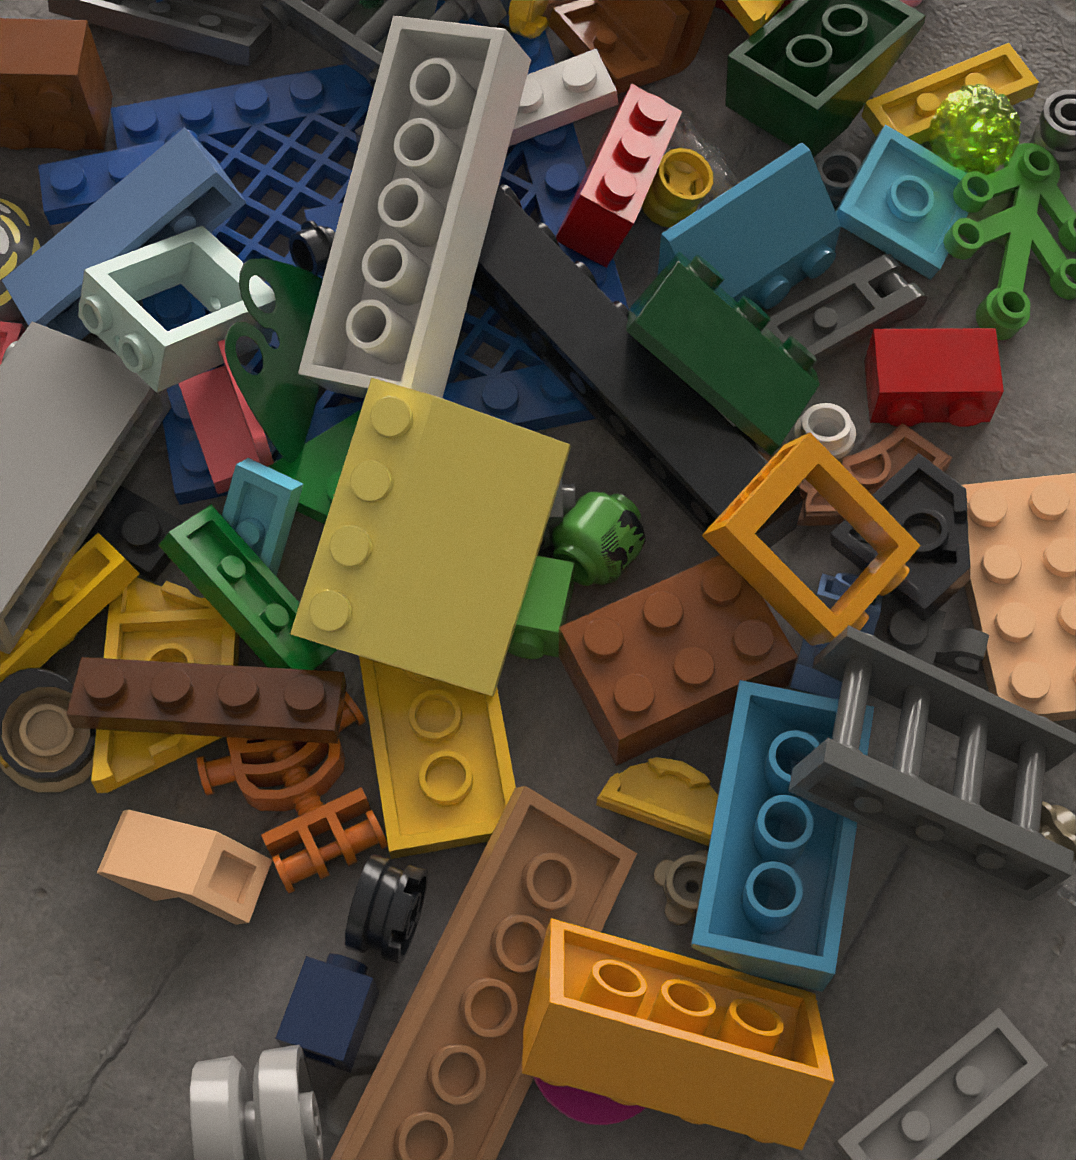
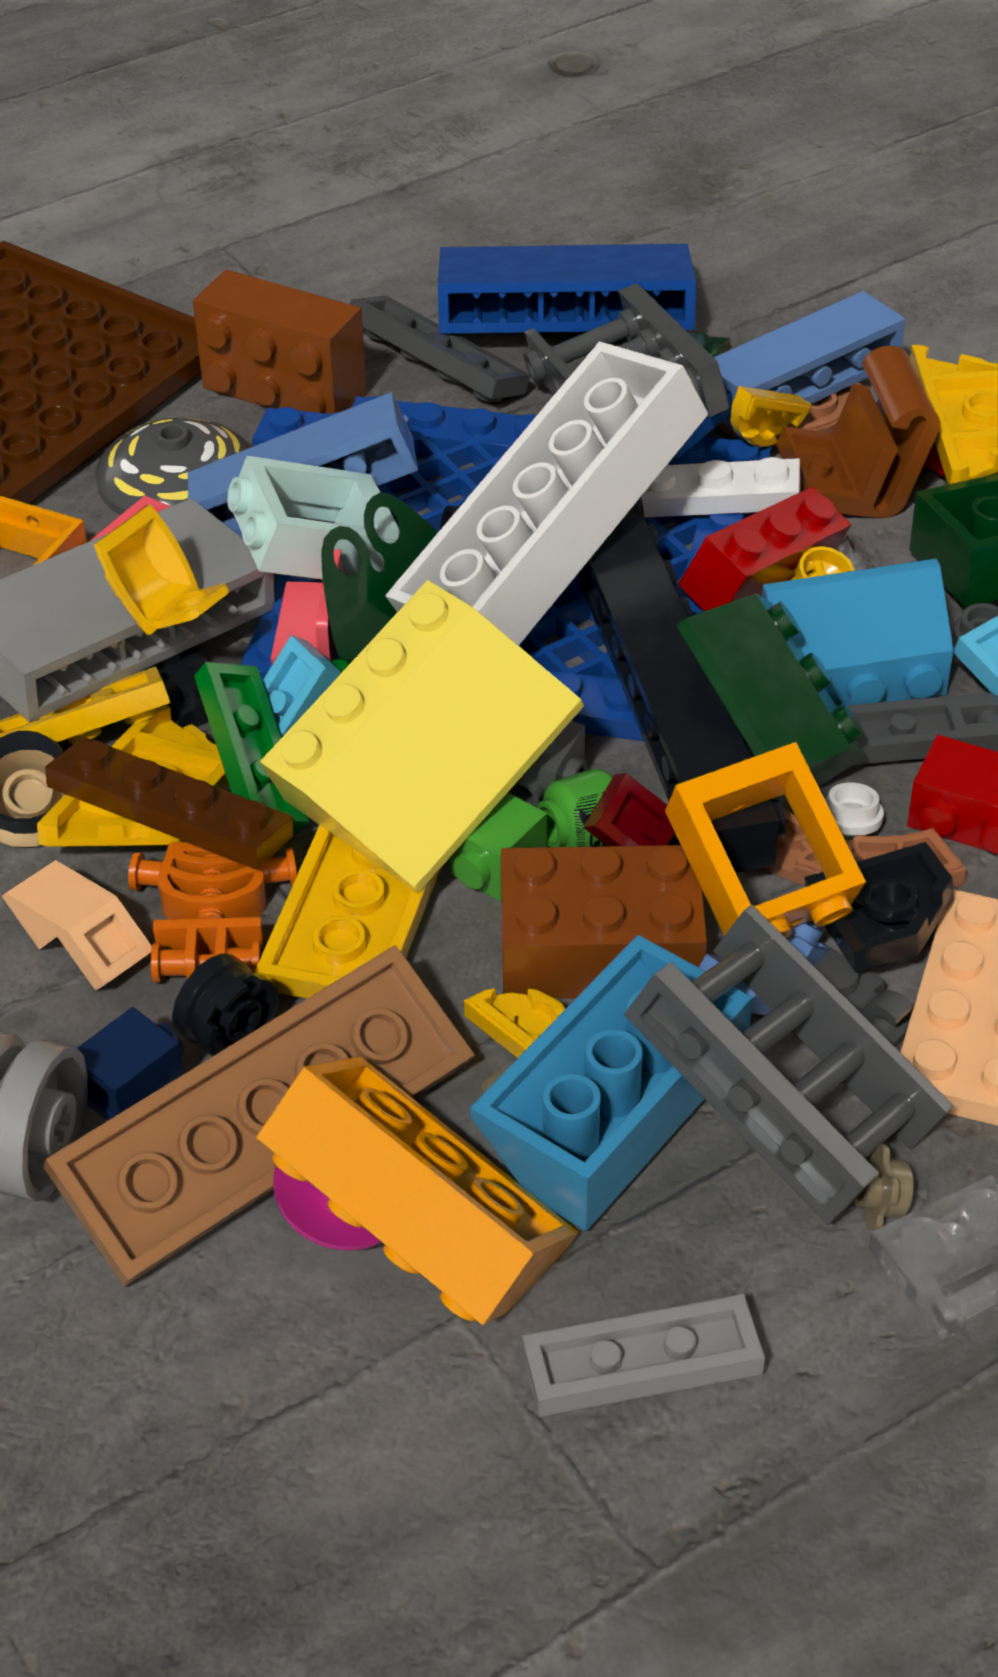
camera: 25 degrees right, 20 degrees down
none -> yellow piece [94,504,230,635]
none -> dark red bracket [583,773,675,846]

